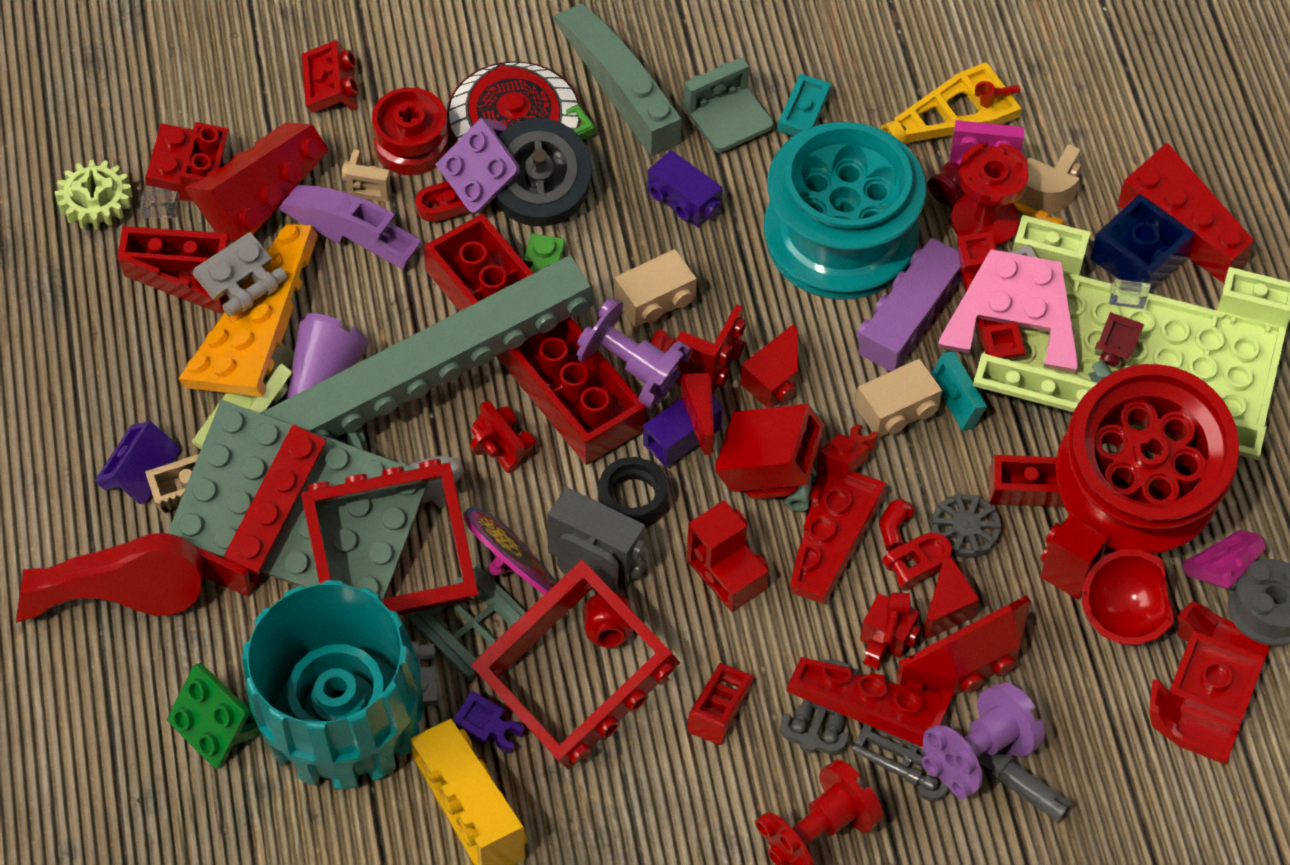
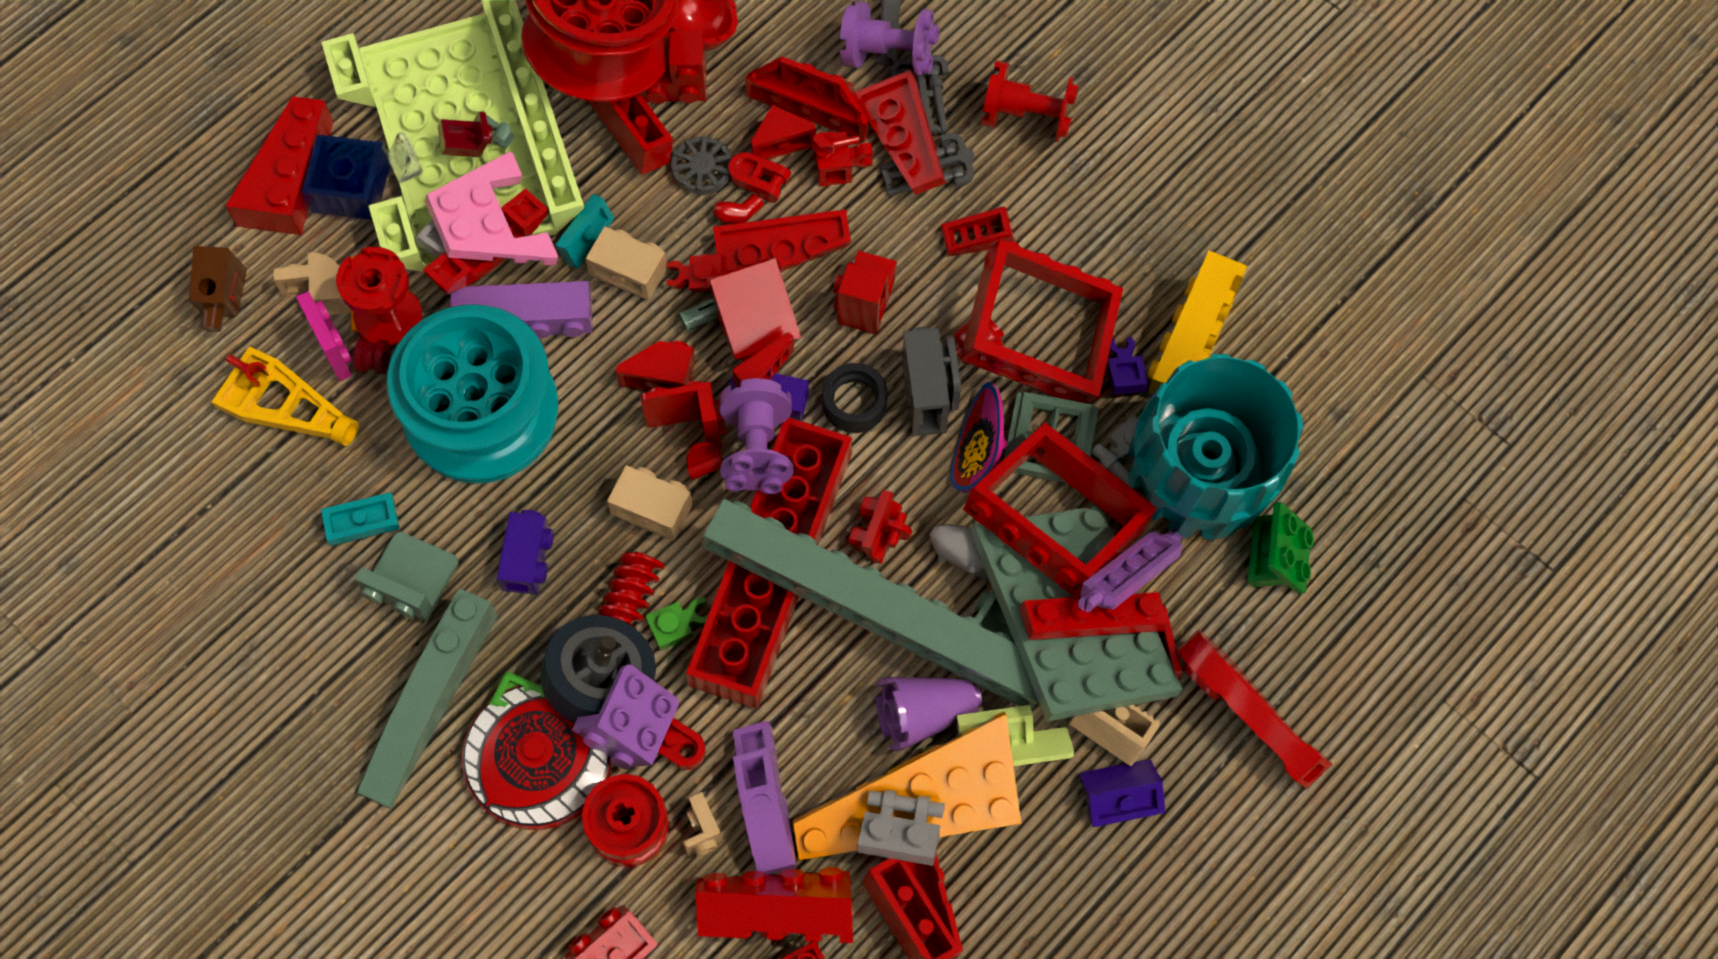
camera: 125 degrees left, 10 degrees up
none -> reddish brown torso [189,246,247,332]
none -> red piece [598,552,665,630]
none -> medium lavender plate [1078,528,1183,612]

